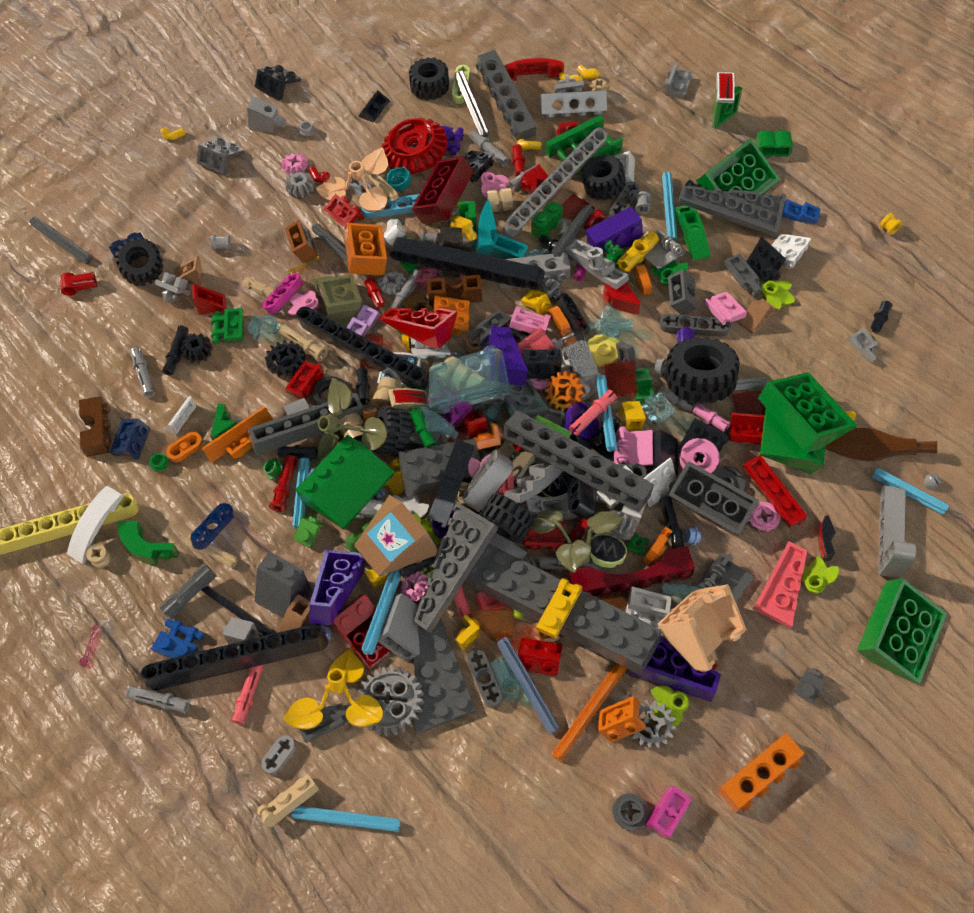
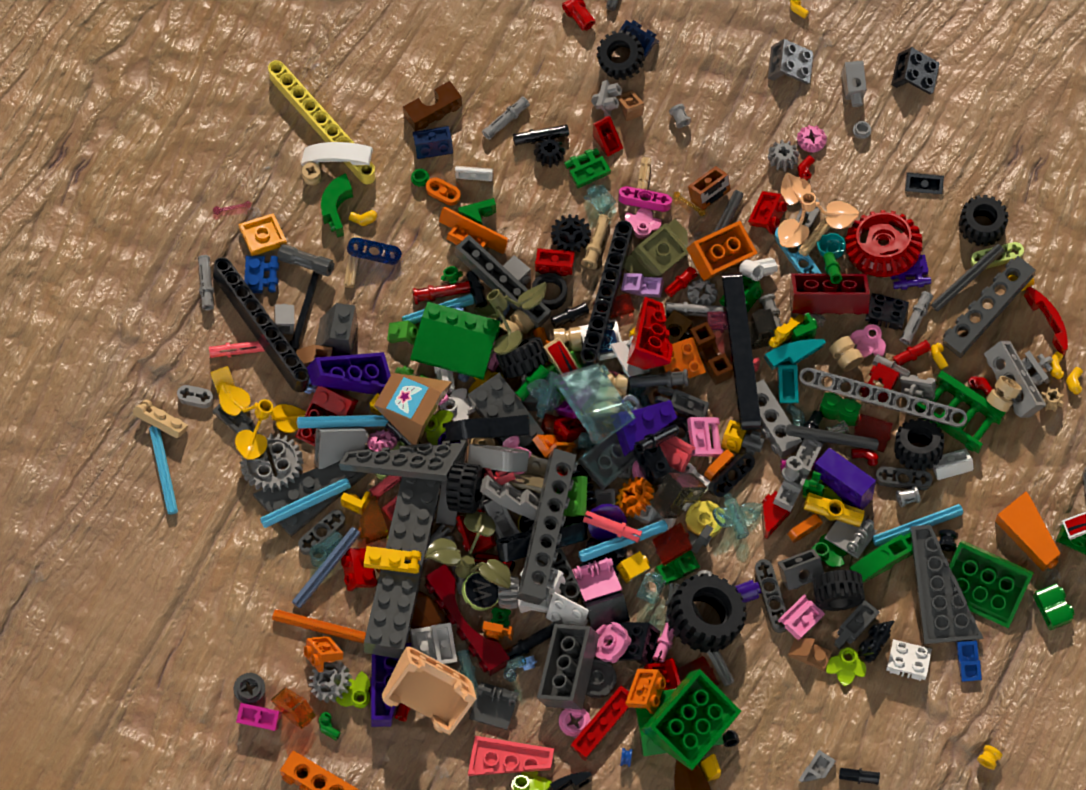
camera: 65 degrees right, 5 degrees up
none -> yellow slope [210,366,236,394]
none -> light orange plate [238,213,287,256]
none -> medium azure axle [260,478,351,528]
none -> clear orange slope [271,687,316,729]
none -> green arm [318,712,341,741]
none -> yellow arm [348,210,377,226]
none -> clear light blue arm [503,656,526,682]
none -> blue bush [620,748,633,767]
none -> orange bracket [626,669,666,714]
none -> dark grey pin [630,369,689,389]
none -> black pin [634,424,680,454]
none -> black tyre [813,570,865,611]
none -> green pin [823,252,842,284]
none -> light grey hips [900,375,936,400]
none -> tan wheel [986,376,1022,412]
none -> orange slope [995,491,1061,572]

